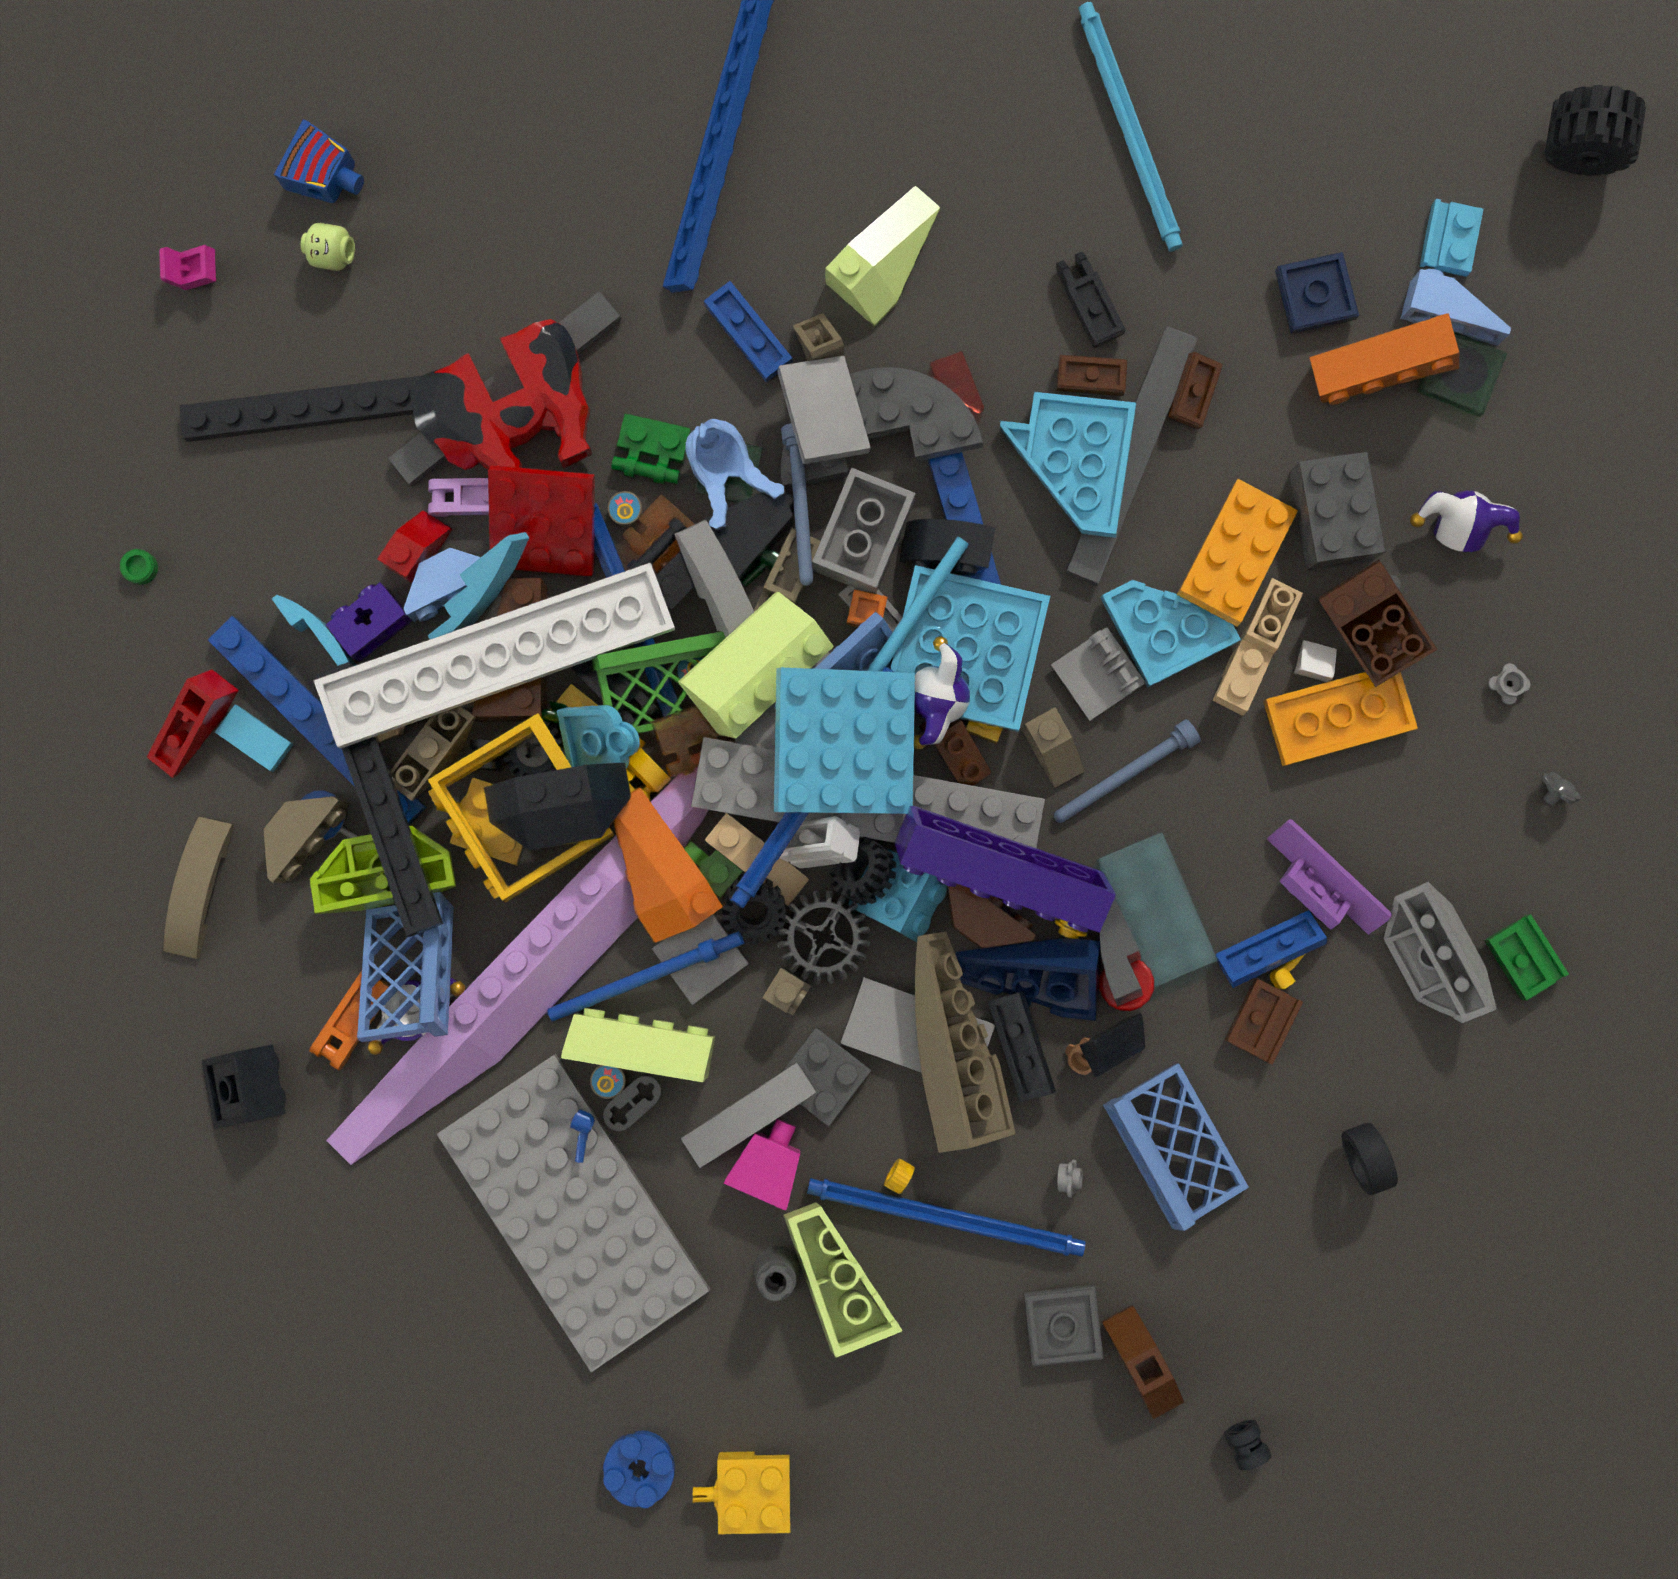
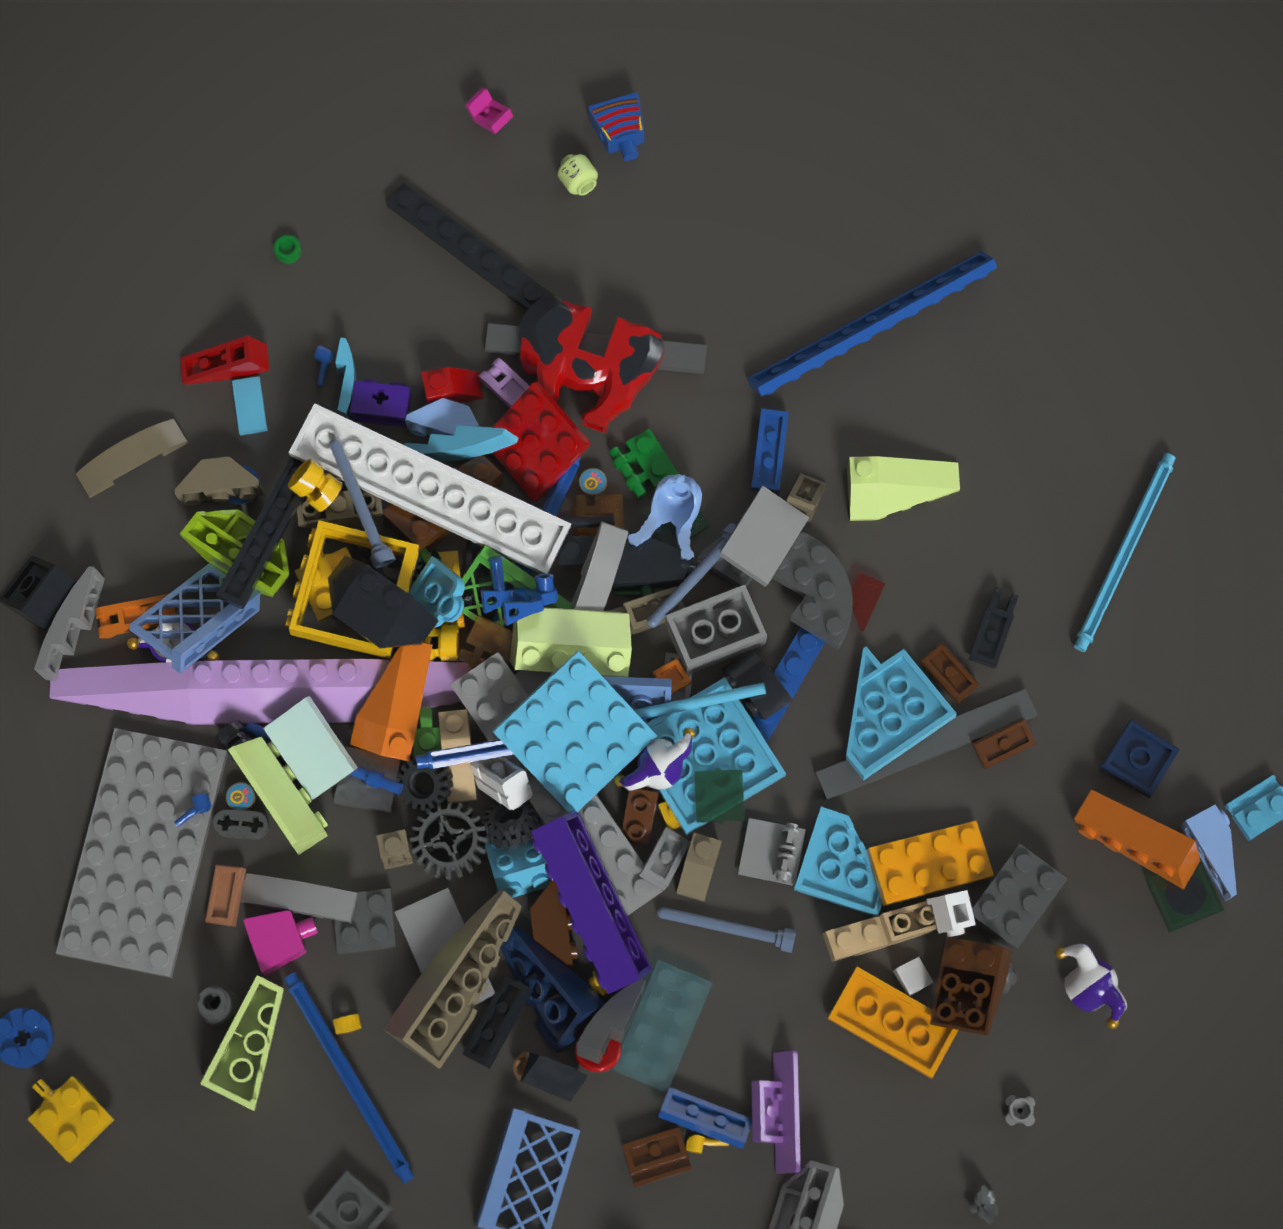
camera: 45 degrees right, 10 degrees down
blue plate [208,616,427,825] -> none
light grey plate [1058,1160,1083,1198] -> none
none -> light grey slope [34,566,105,681]
none -> nougat tile [205,865,246,927]
none -> black wheel [216,720,253,761]
none -> light aqua tile [263,696,358,800]
none -> yellow wheel [288,458,342,512]
none -> blue hand [314,345,334,386]
none -> sand blue piece [329,439,396,568]
none -> blue piece [481,556,558,625]
none -> light grey plate [639,827,690,891]
none -> clear green piece [694,768,745,825]
none -> white brick [927,890,975,937]

